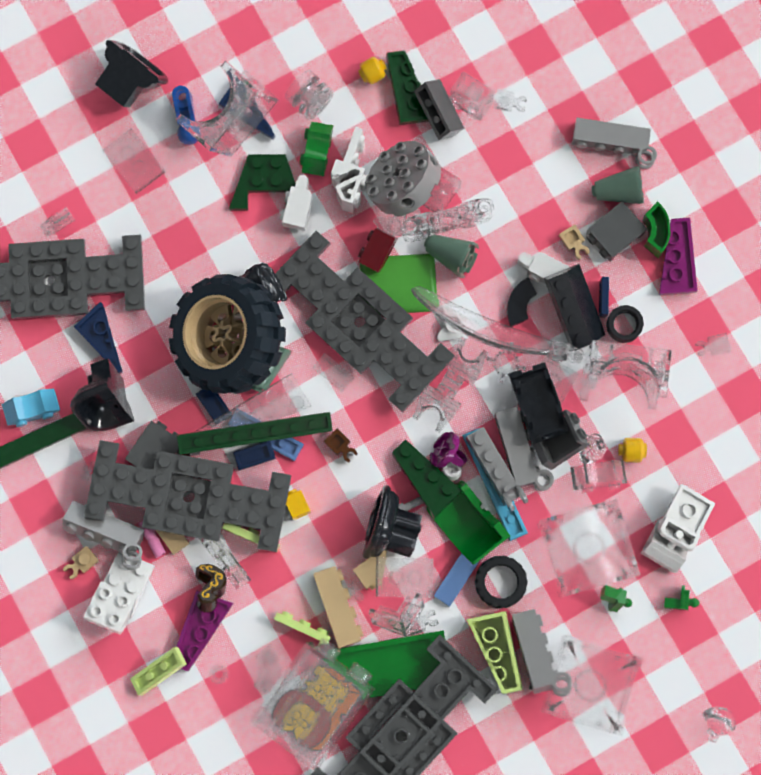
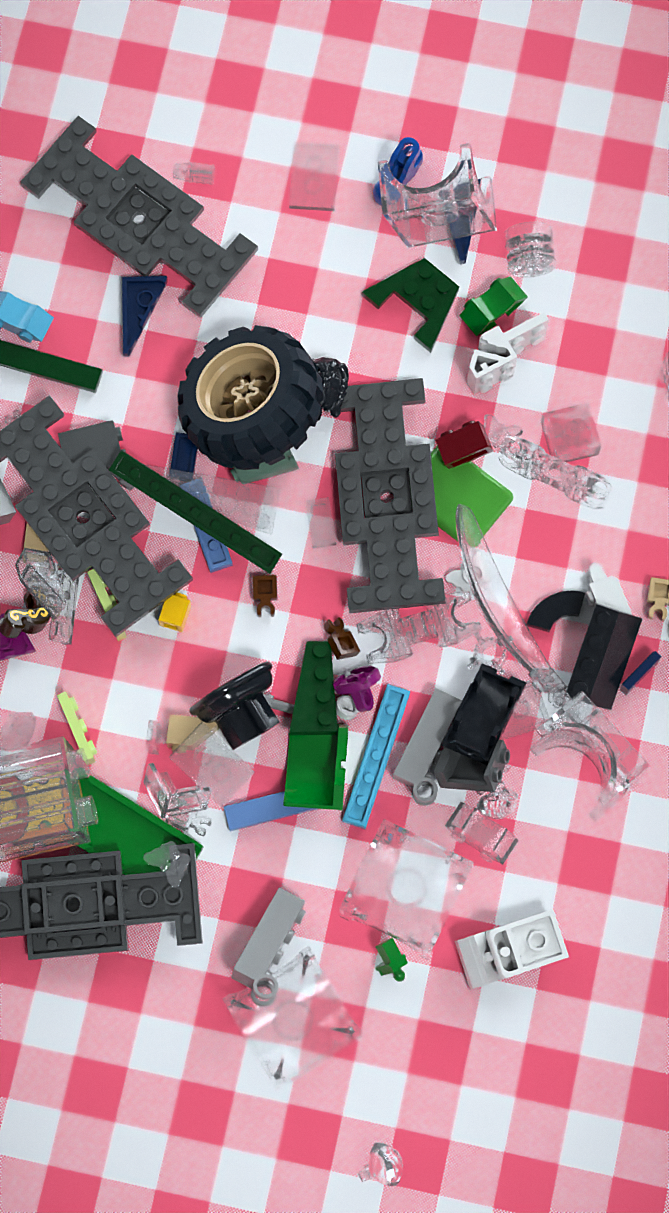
camera: 40 degrees right, 5 degrees down
black piece [70,358,135,431] -> none
black piece [95,40,168,107] -> none
bright pink piece [138,521,166,558] -> none
dark blue tile [233,441,276,471] -> none
white hinge [280,175,313,232] -> none
tan brick [313,566,364,649] -> none
yellow head [358,57,387,84] -> none
light grey brick [366,141,441,216] -> none
dark green wing [386,50,429,125] -> none
dark grey brick [414,79,465,141] -> none
sand green cone [424,234,479,278] -> none
light grey hinge [466,427,529,512] -> none
yellowish green wedge [467,611,524,694] -> none
black tyre [475,556,528,608] -> none
black tyre [606,305,644,343] -> none
yellow head [618,437,647,463] -> none
green piece [664,585,700,611] -> none
none -> clear slope [15,548,66,619]
none -> clear animal [143,841,191,888]
none -> reddish brown plate [324,617,360,660]

